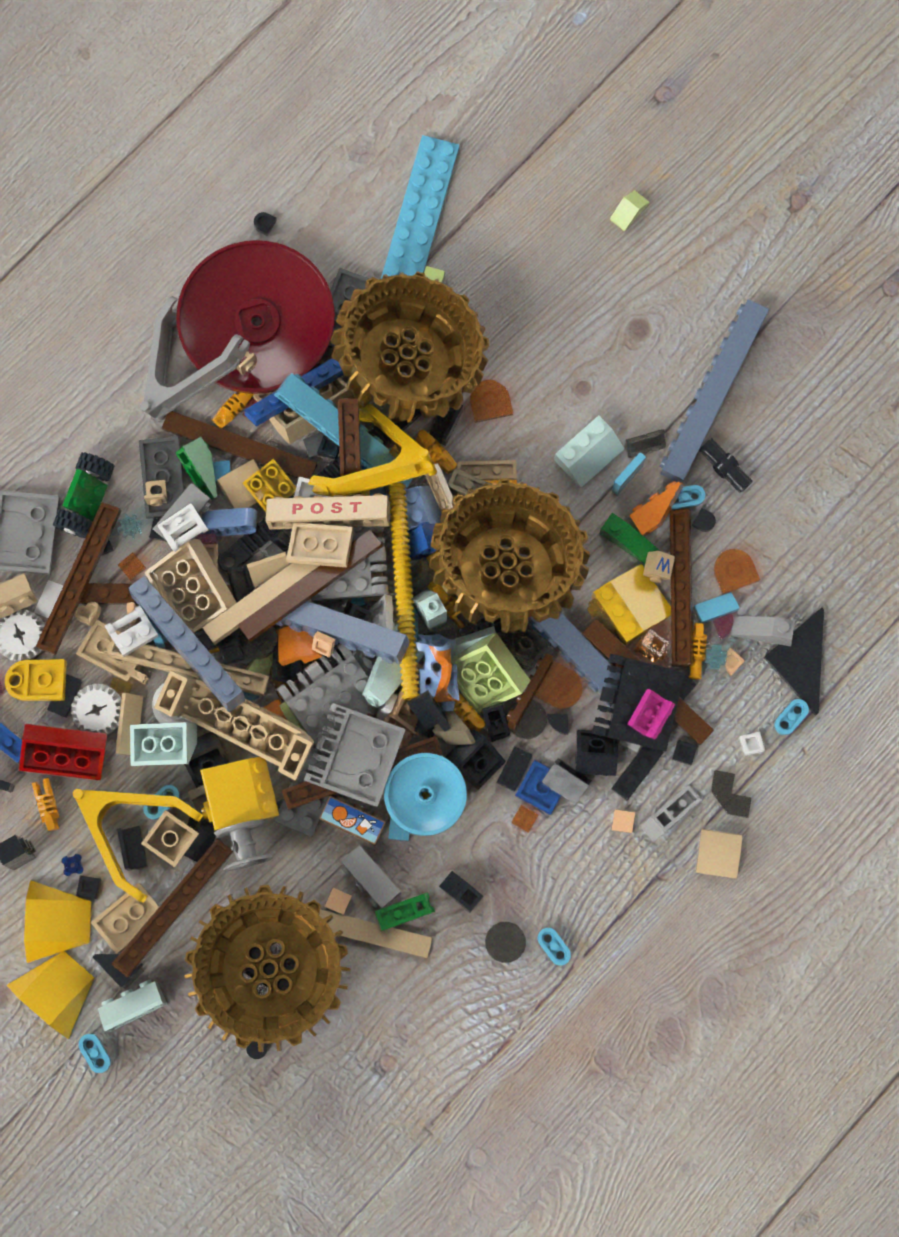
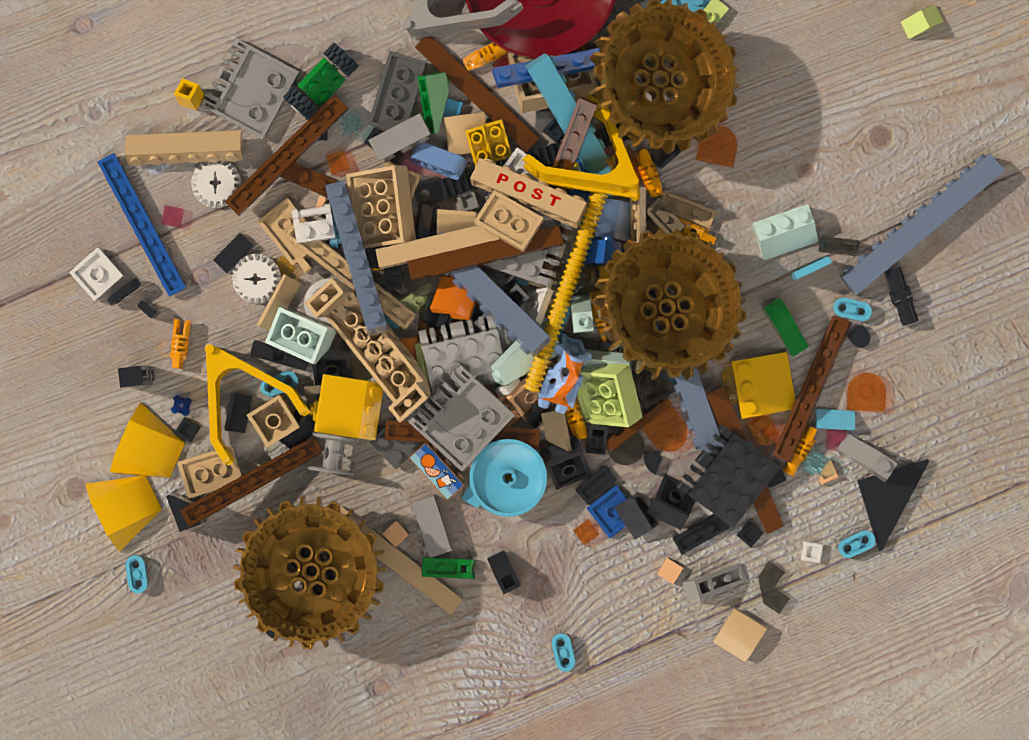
camera: 25 degrees right, 10 degrees up
yellow tile [5,659,67,701] -> none
red slope [19,724,107,781] -> none
white sticker [34,580,63,618] -> none
tan tile [74,602,101,627] -> none
light aqua slope [98,979,167,1032] -> none
tan bracket [144,480,167,506] -> none
white plate [157,503,208,552] -> none
tan bracket [236,351,257,375] -> none
black tile [270,530,291,551] -> none
light nougat tile [312,631,335,658] -> none
black panel [407,690,451,732] -> none
clear smoke tile [485,922,526,963] -> none
dark pink bracket [628,689,675,739] -> none
orange slope [629,481,684,536] -> none
tan brick [643,551,675,583] -> none
none -> black piece [250,340,309,371]

